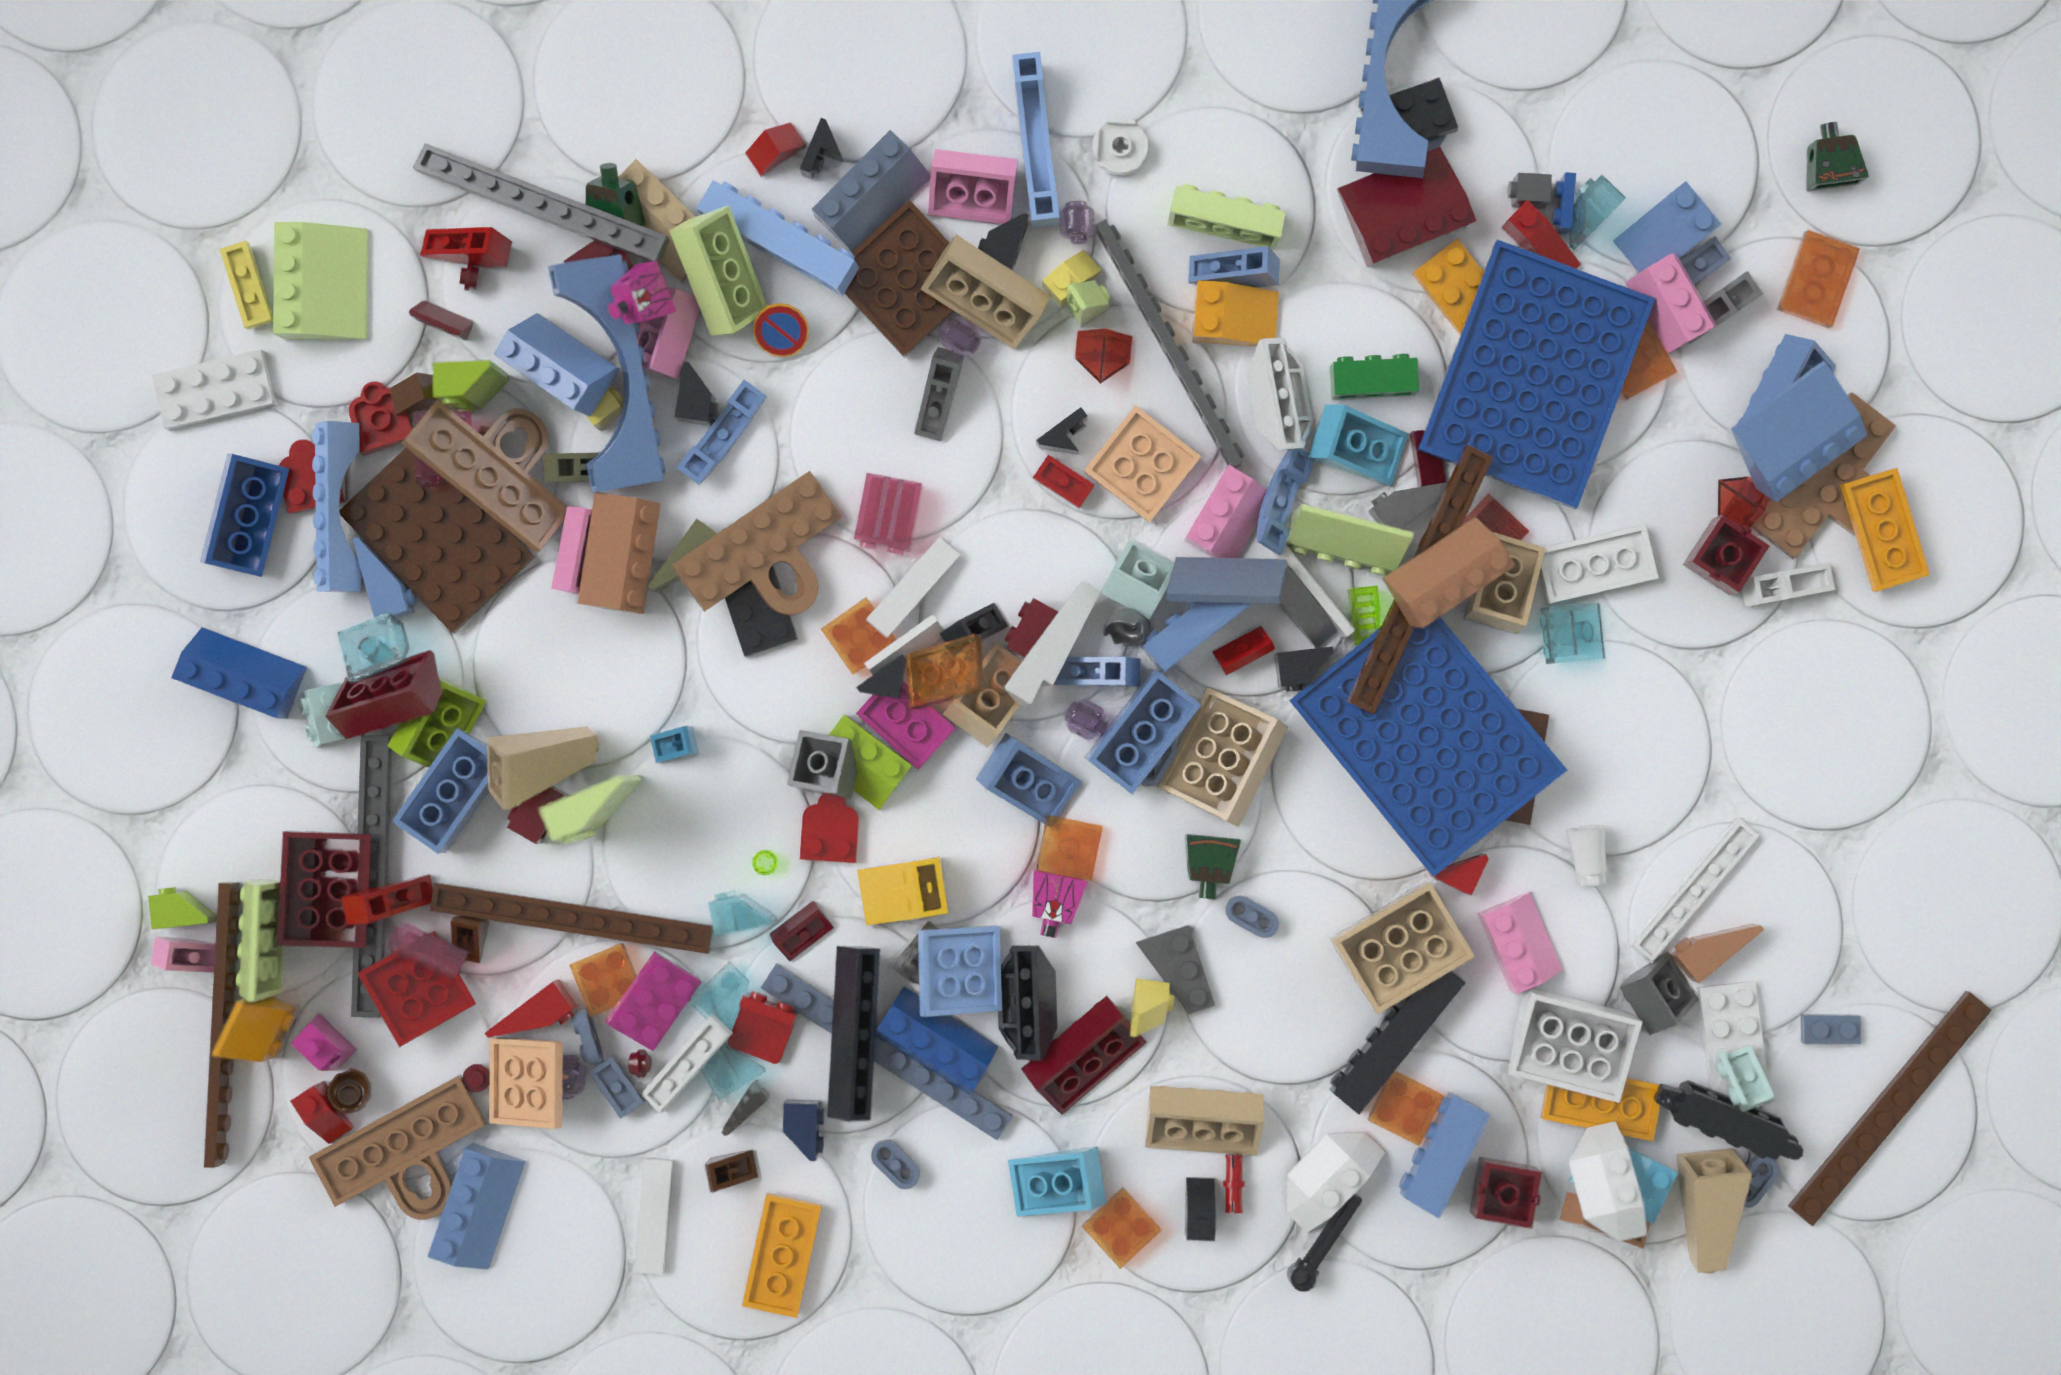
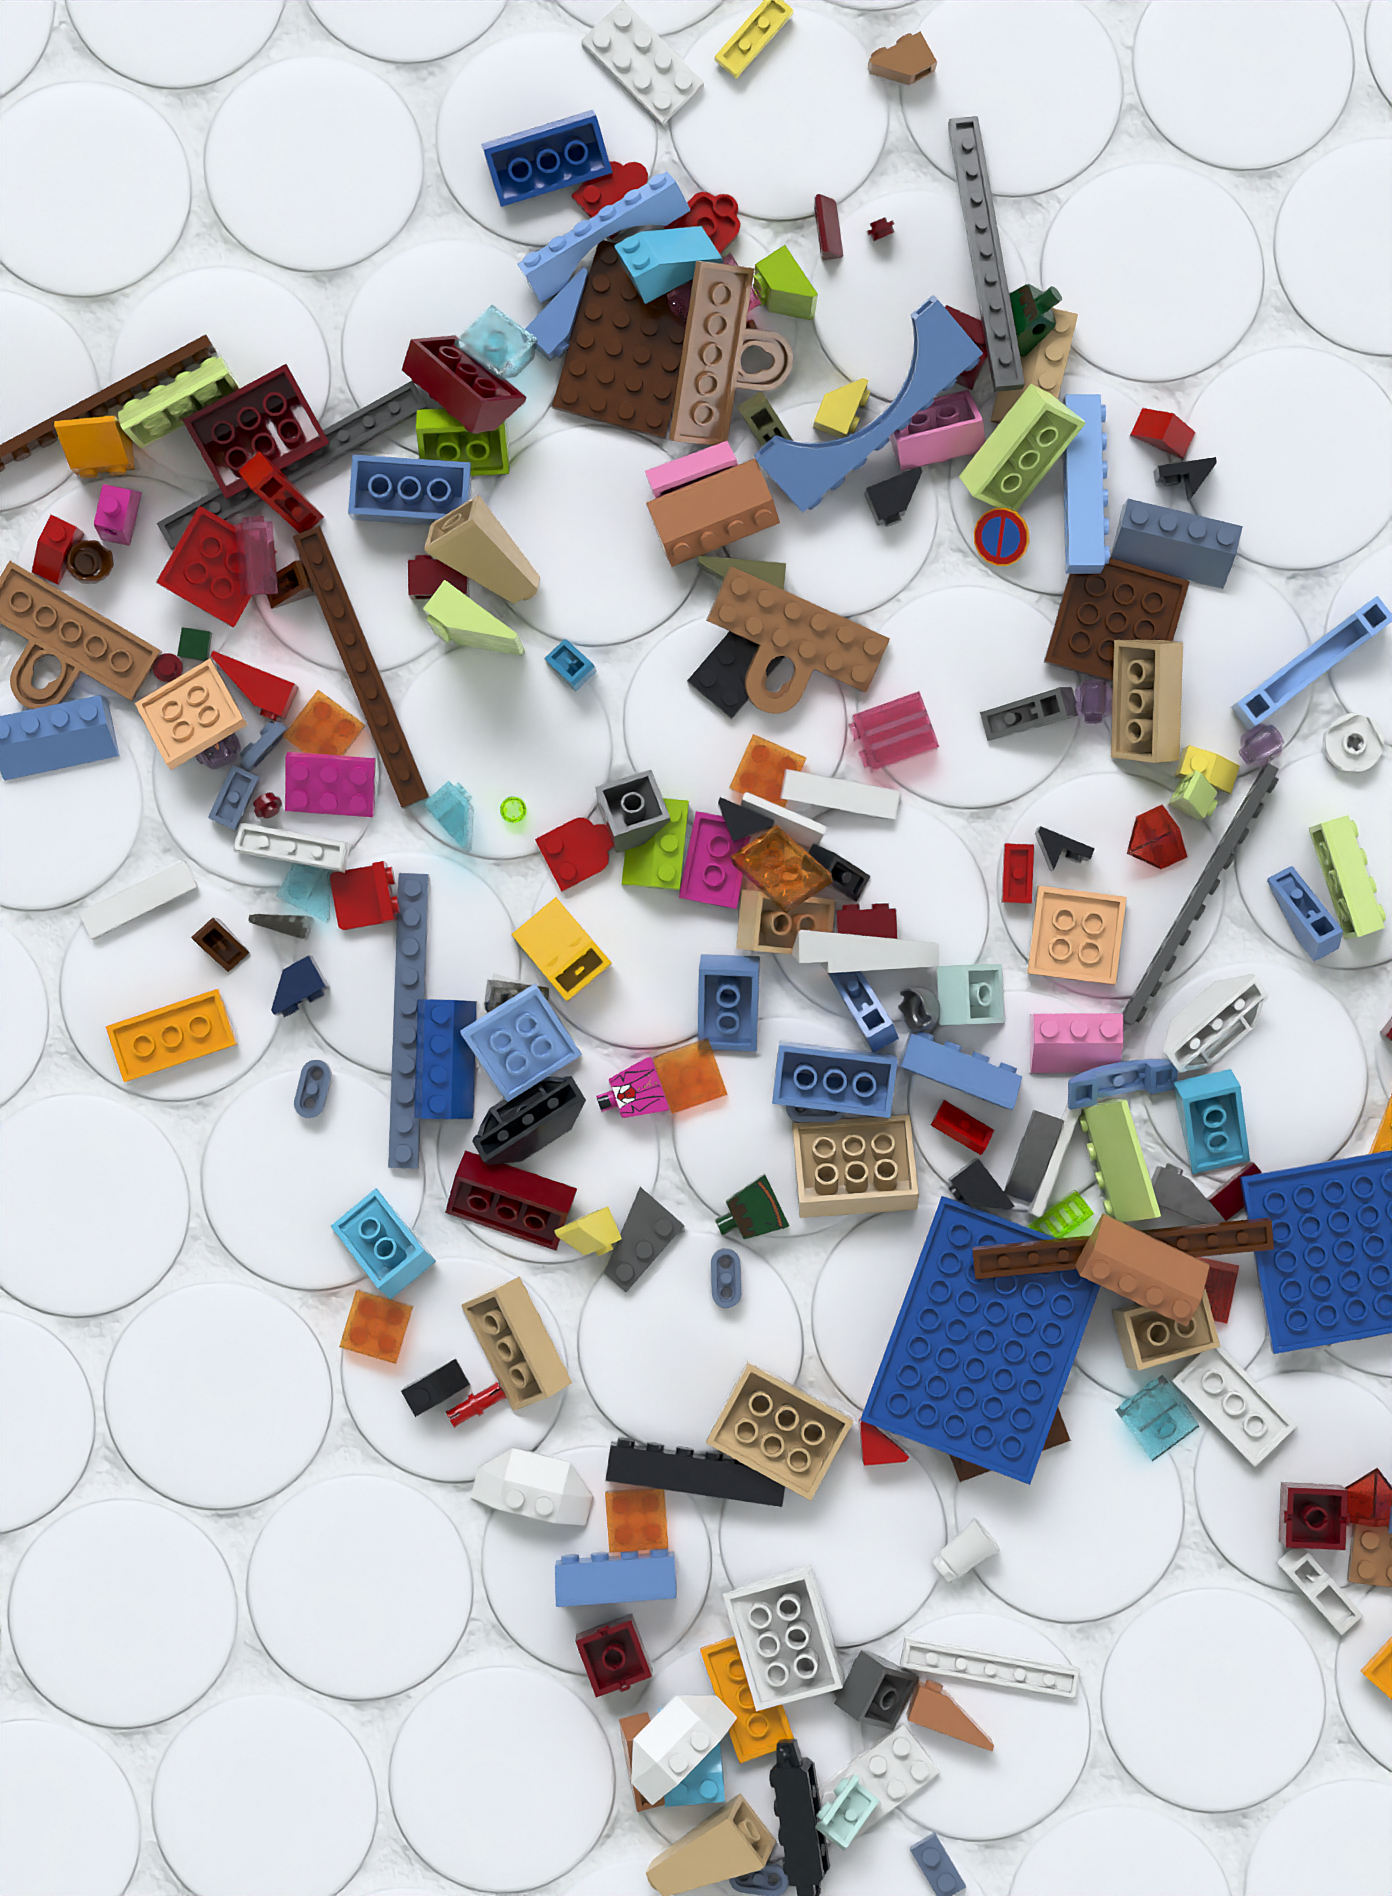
camera: 60 degrees right, 0 degrees up
lime slope [148,887,217,930] -> none
bright pink slope [150,937,215,973] -> none
blue slope [171,627,307,719] -> none
yellowish green slope [273,222,368,340] -> none
light aqua bracket [298,683,353,748] -> none
reddish brown slope [389,372,443,416] -> none
red slope [420,227,512,268] -> none
medium blue slope [494,313,619,417] -> none
dark pink torso [608,260,677,324] -> none
medium blue slope [676,379,767,485] -> none
clear light blue wing [689,961,749,1038] -> none
dark red slope [770,901,834,962] -> none
black brick [827,945,880,1122] -> none
bright pink slope [928,149,1018,224] -> none
black slope [978,213,1029,271] -> none
clear purple head [1064,699,1108,740] -> none
sand blue tile [1166,557,1288,604] -> none
light orange slope [1192,280,1279,347] -> none
black axle [1287,1193,1362,1292] -> none
green brick [1330,354,1419,400] -> none
bright pink slope [1477,892,1562,994] -> none
none -> dark green tile [177,627,212,661]
none -> medium azure slope [614,226,724,304]
none -> medium nougat slope [867,31,937,85]

